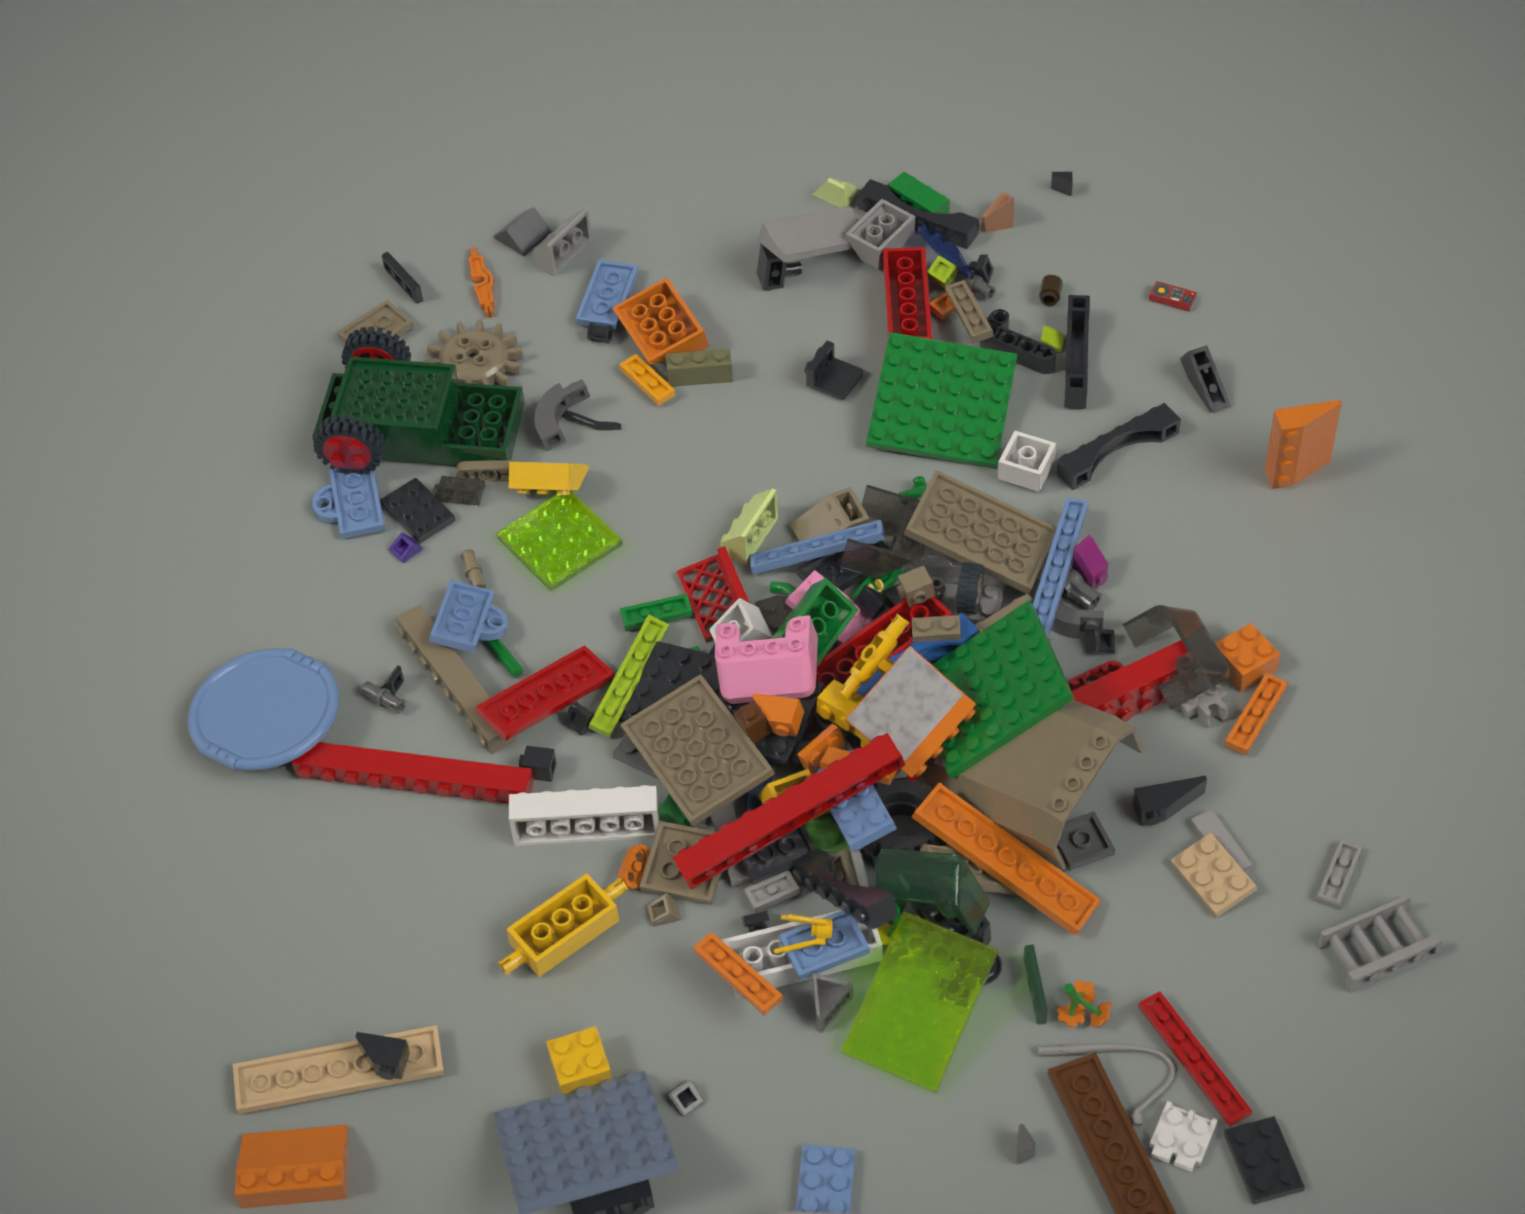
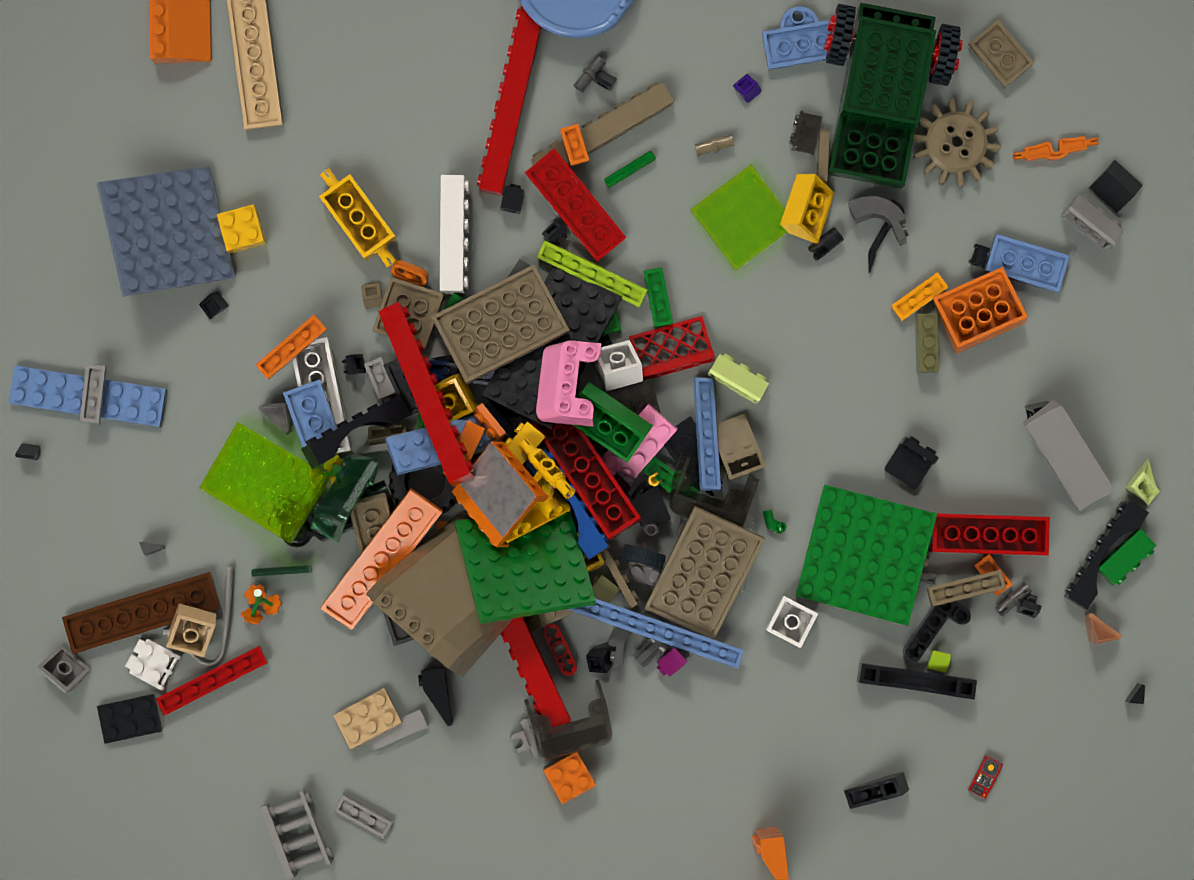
camera: 90 degrees right, 35 degrees up
black slope [355,1032,410,1080] -> none
black plate [380,477,456,544] -> none
black tile [381,251,423,304] -> none
medium blue plate [429,580,508,653] -> none
reddish brown brick [733,701,772,744] -> none
orange slope [753,693,804,737] -> none
green arm [770,581,797,599] -> none
yellow plant [773,914,832,954] -> none
light grey slope [845,199,916,269] -> none
black slope [854,585,885,620] -> none
dark tan brick [897,566,935,607] -> none
dark tan plate [912,615,961,643] -> none
clear blue slope [917,224,974,279] -> none
lime brick [927,255,957,290] -> none
dark brown brick [1039,275,1063,306] -> none
black arch [1057,402,1181,490] -> none
orange plate [1224,673,1288,756] -> none
none -> tan brick [166,604,216,657]
none -> orange plate [560,124,589,167]
none -> black hinge [808,227,844,261]

